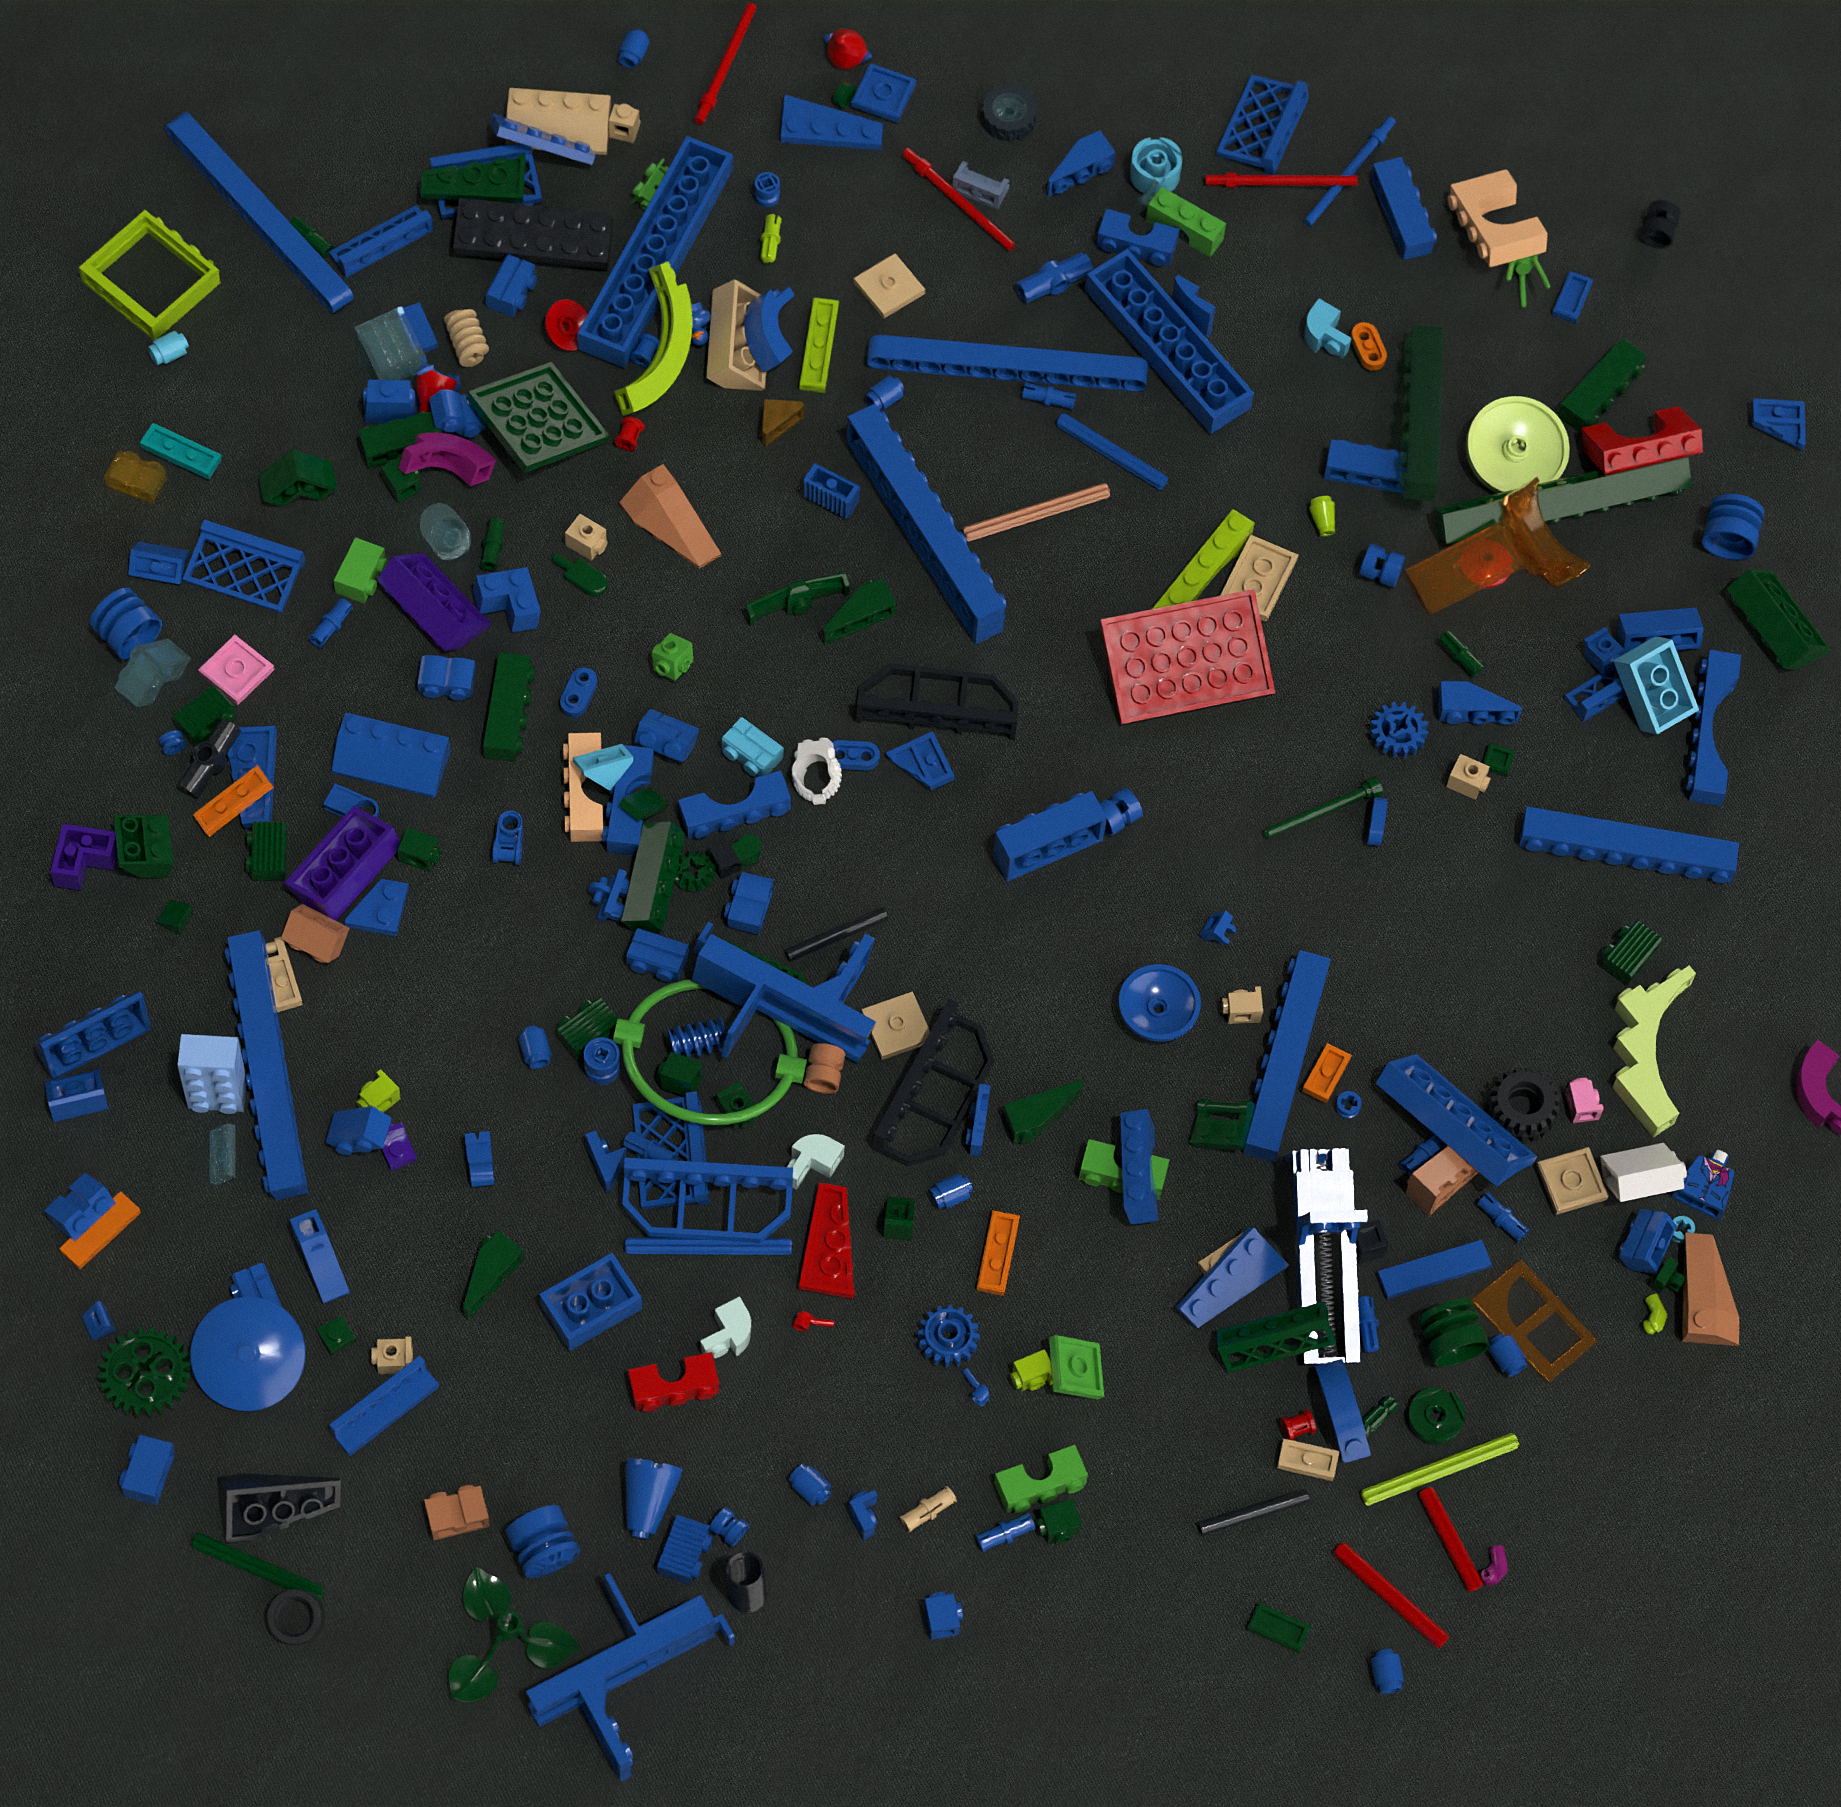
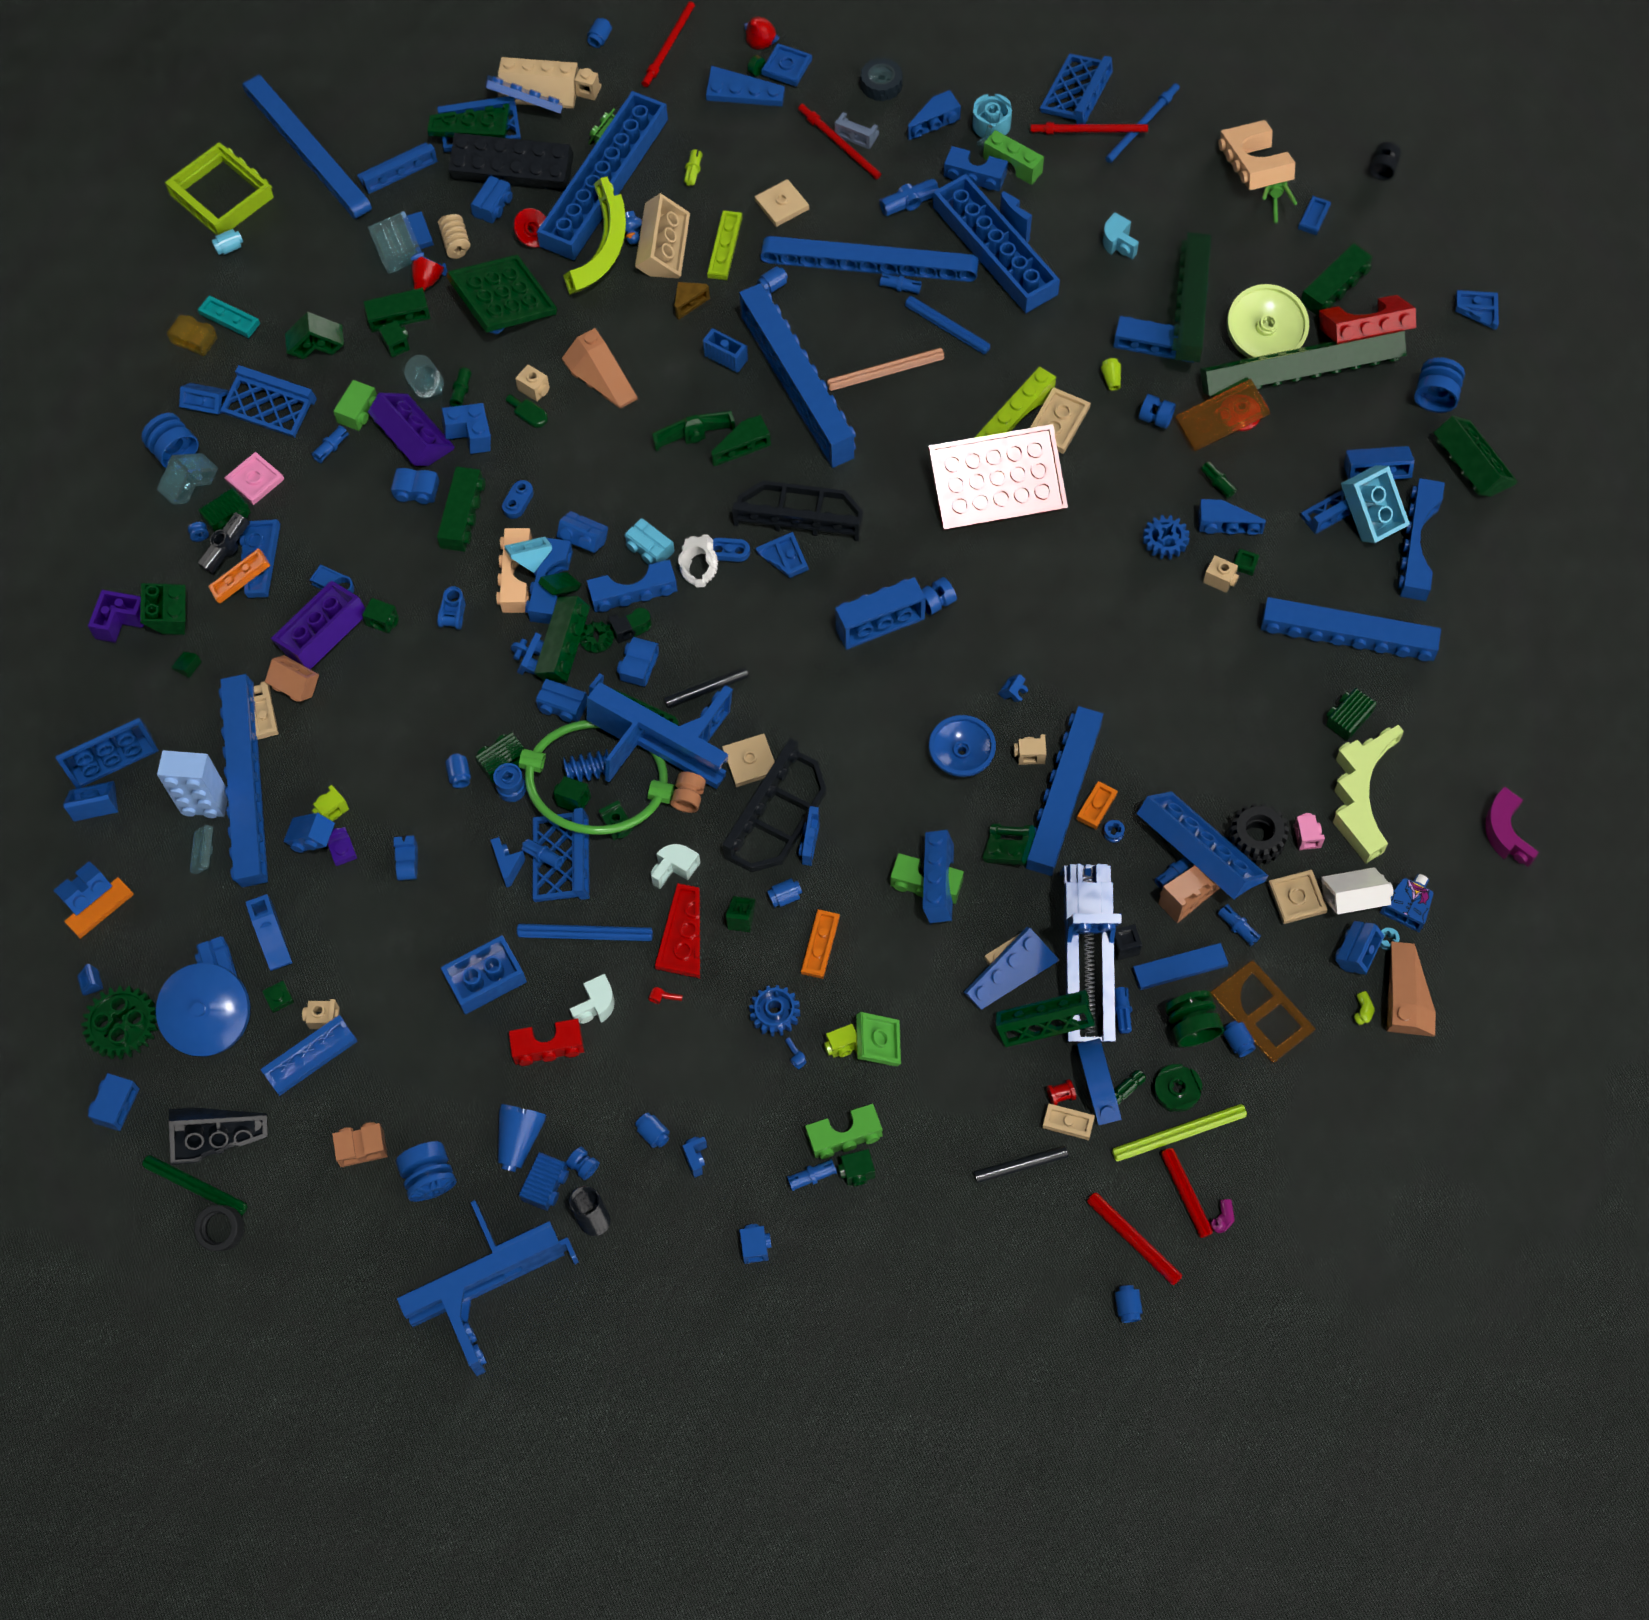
camera: 10 degrees right, 0 degrees up
dark green brick [246,821,287,881] -> none
dark green axle [289,216,334,258] -> none
blue slope [332,712,451,798] -> none
blue wing [345,879,409,937] -> none
blue torso [362,380,417,424] -> none
magenta arch [399,433,496,486] -> none
blue brick [429,390,486,438] -> none
dark green plant [448,1567,579,1703] -> none
dark green slope [463,1230,525,1320] -> none
red bush [614,417,645,452] -> none
blue plate [622,1158,793,1243] -> none
blue bush [630,333,660,368] -> none
bright green brick [651,633,694,680] -> none
blue arch [744,287,794,373] -> none
blue wheel [754,172,780,207] -> none
tan pin [899,1486,957,1533] -> none
dark green slope [1002,1080,1083,1144] -> none
dark green tile [1247,1602,1312,1654] -> none
dark green piece [1263,776,1383,838] -> none
orange plate [1351,322,1387,371] -> none
blue beam [1367,797,1388,846] -> none
blue brick [1370,157,1437,260] -> none
clear orange windscreen [1502,477,1590,587] -> none
blue brick [1584,627,1625,675] -> none
dark green tile [1651,1257,1686,1294] -> none

